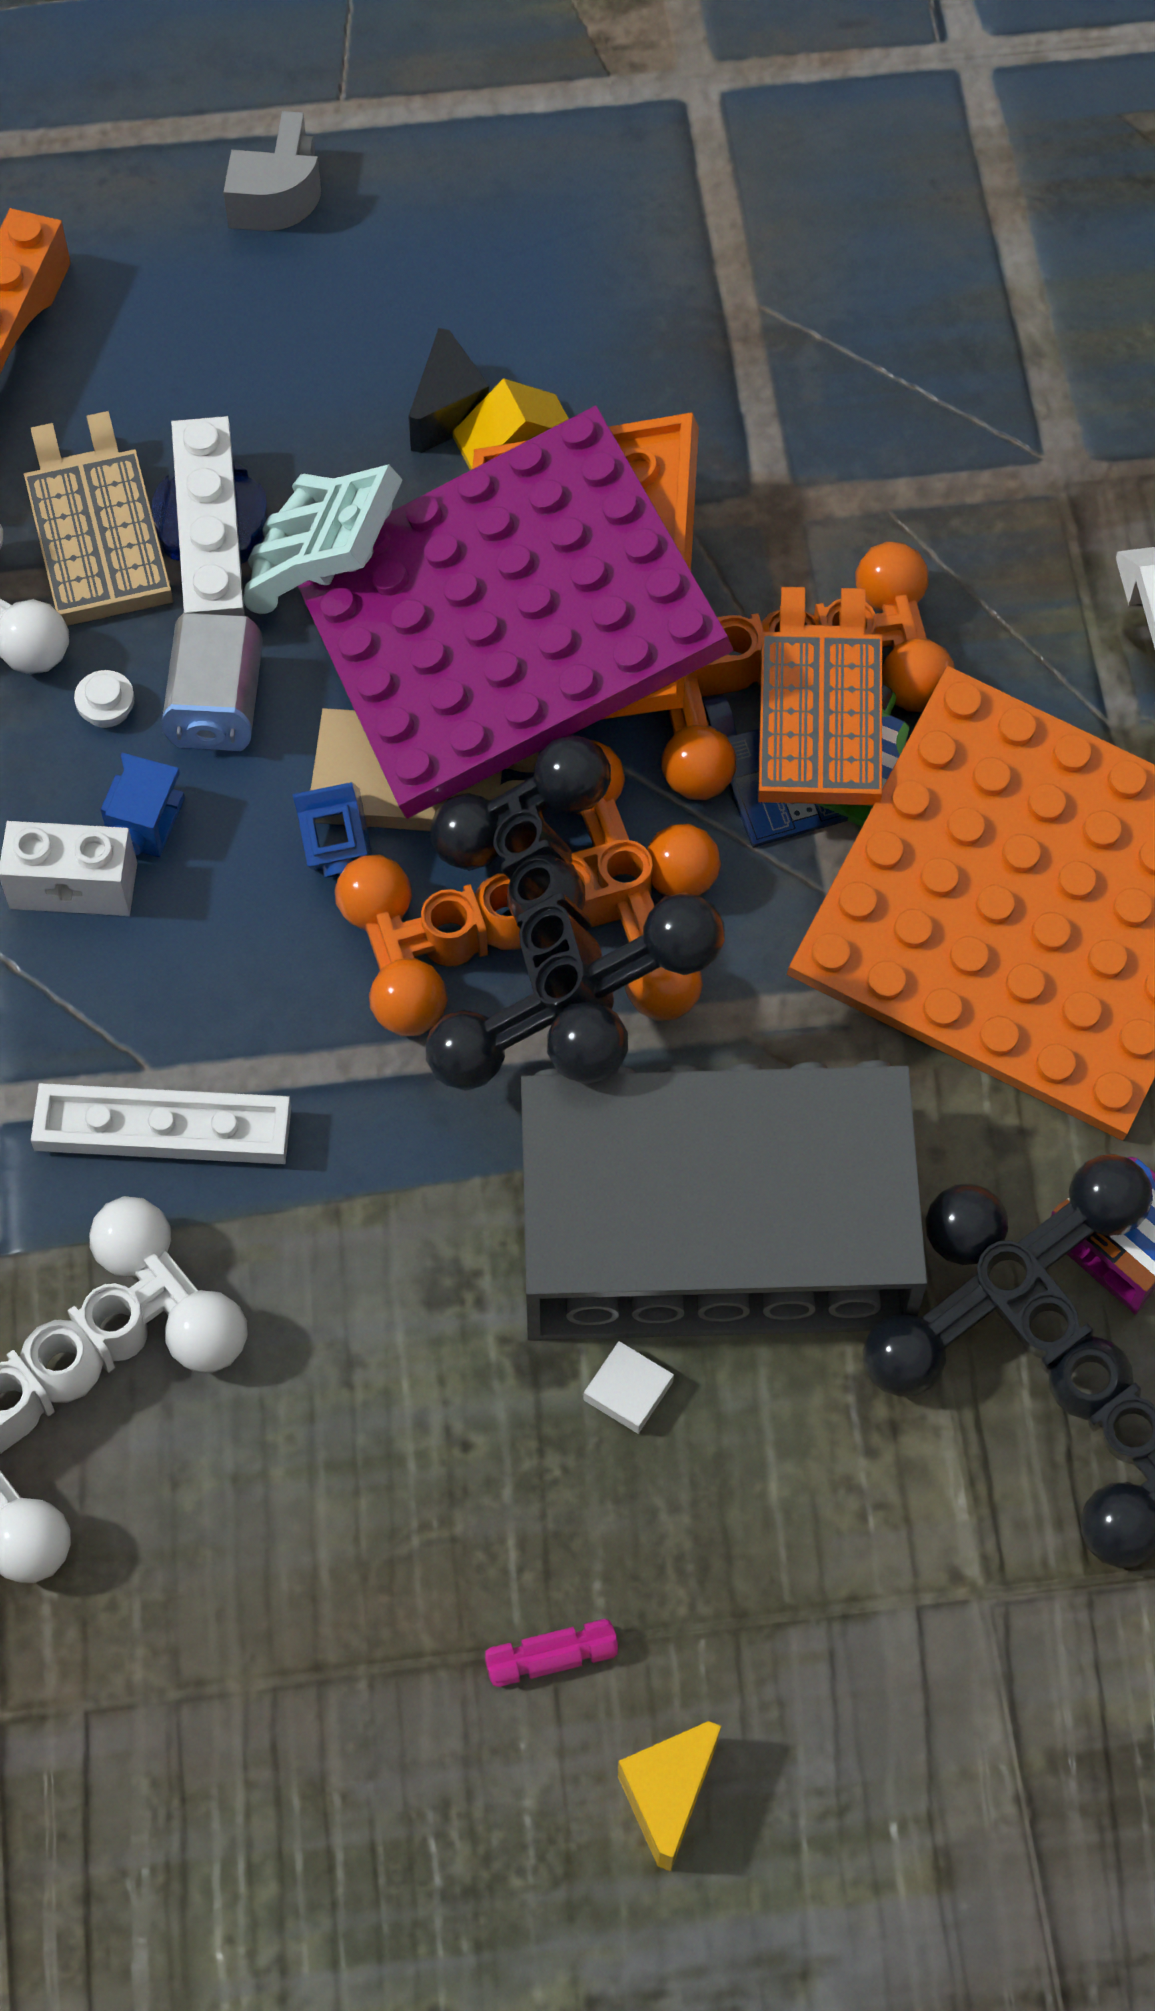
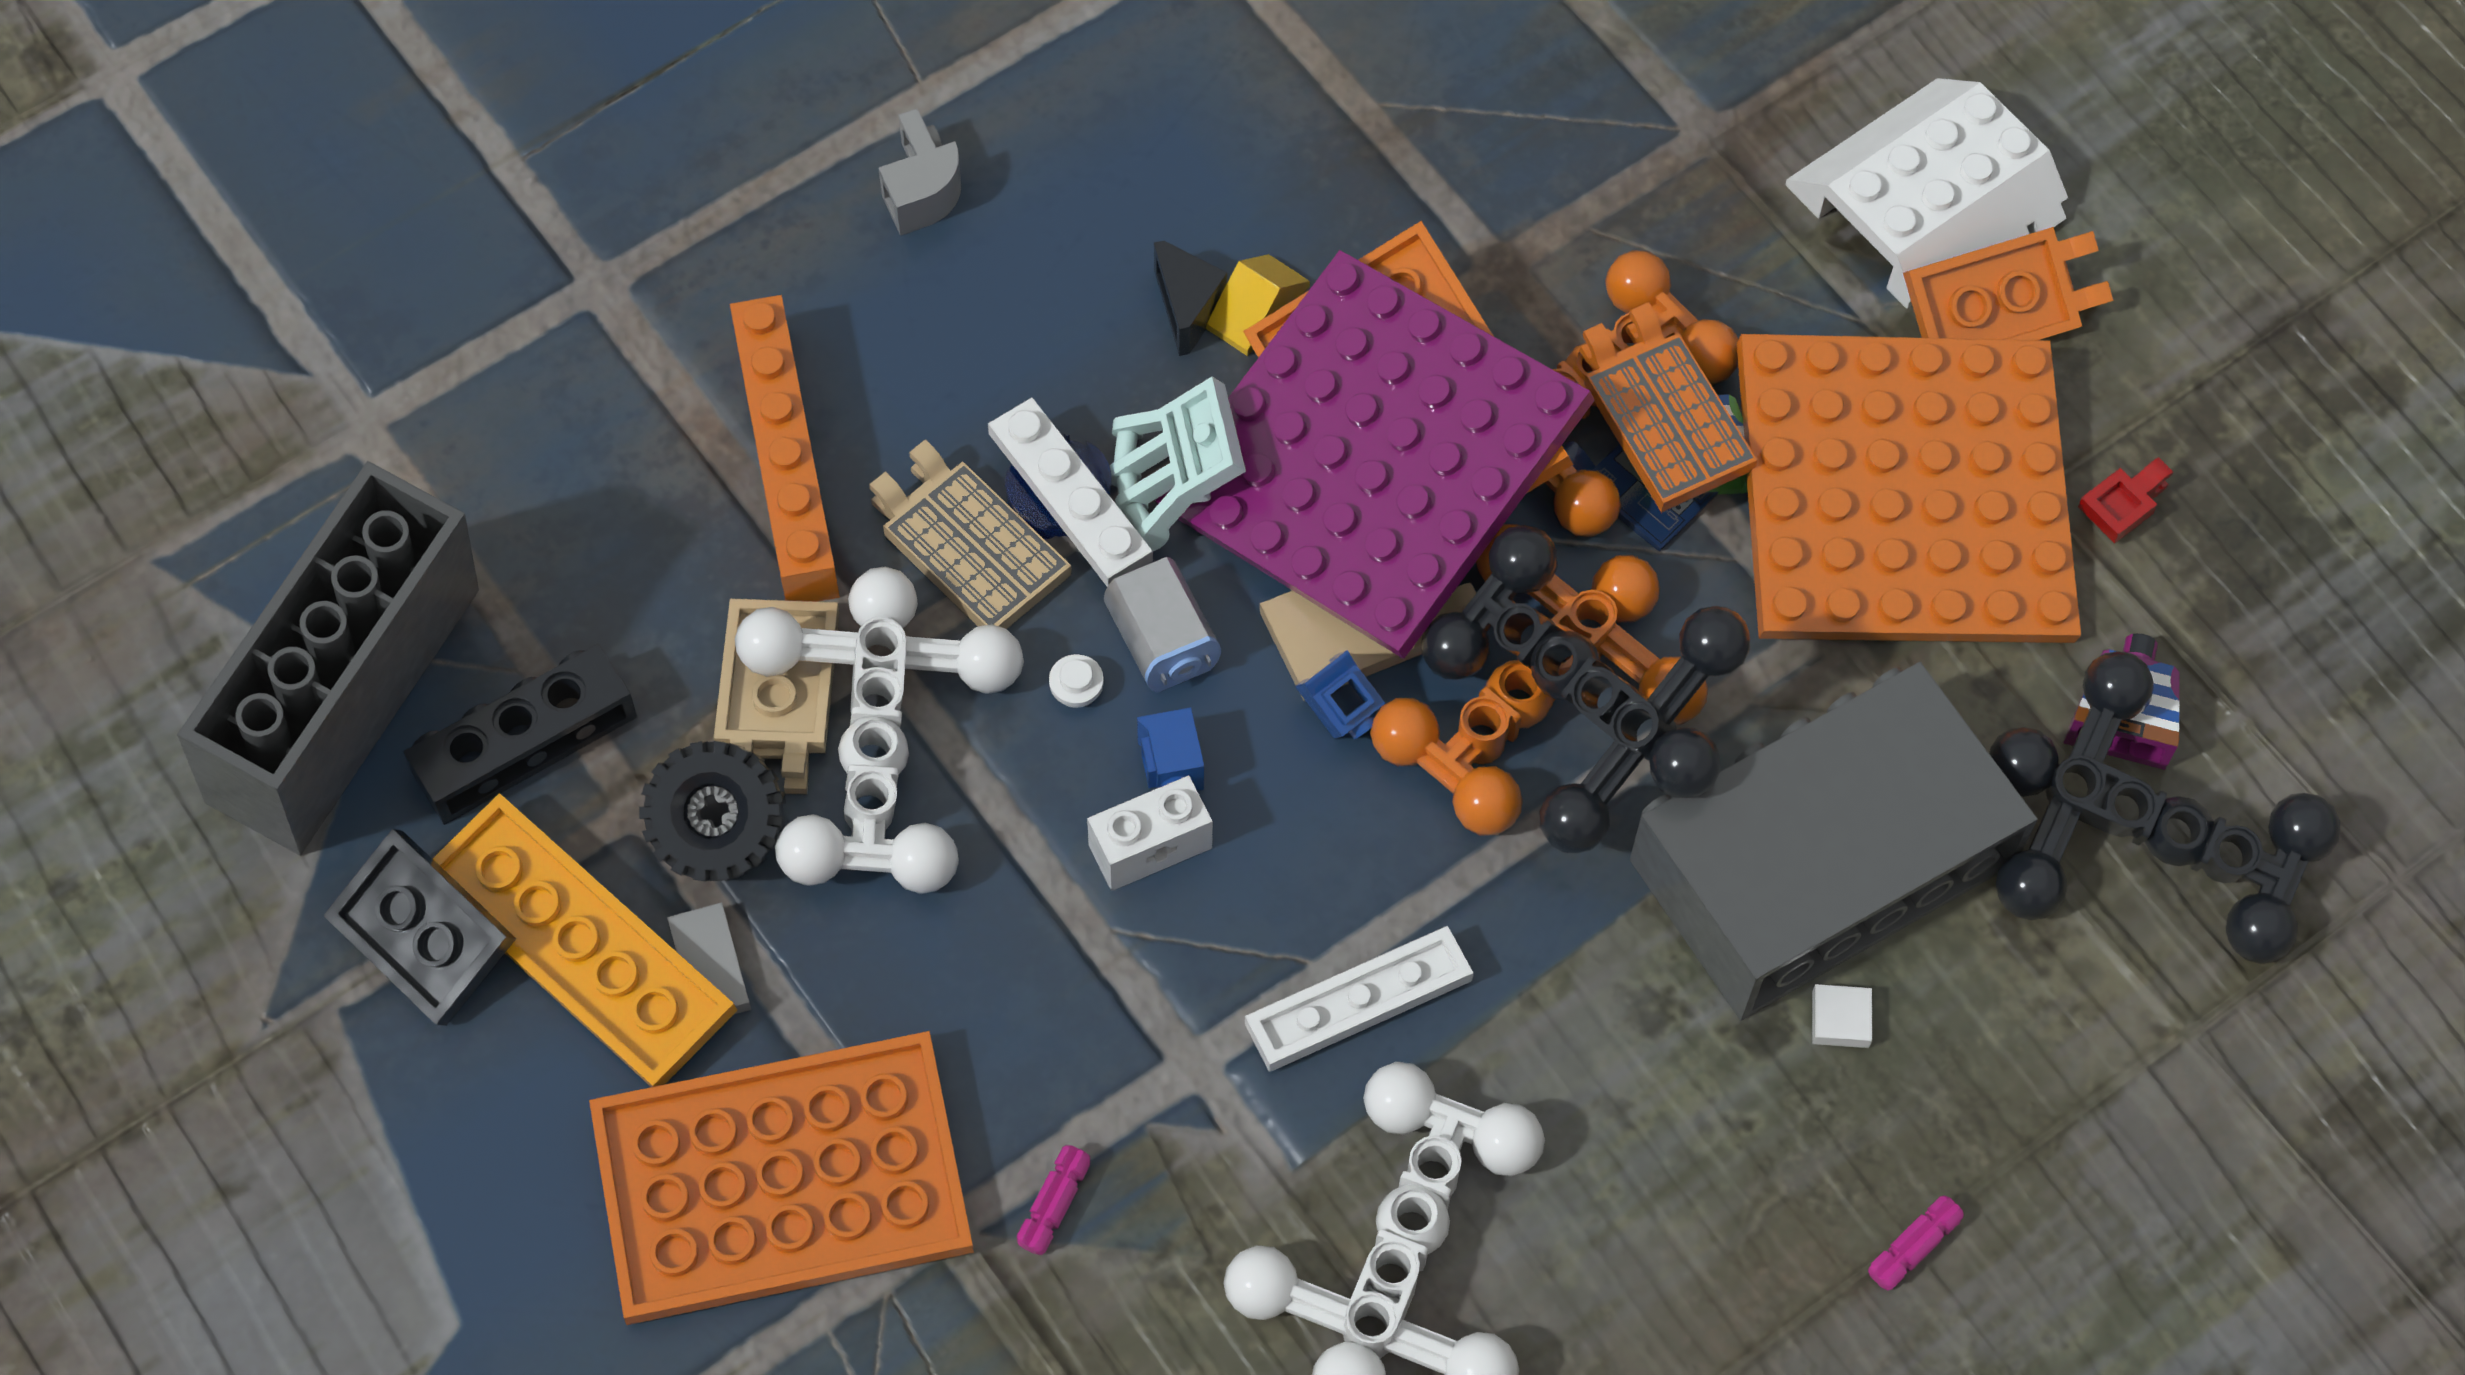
camera: 30 degrees left, 0 degrees up
yellow slope [618,1721,721,1871] -> none

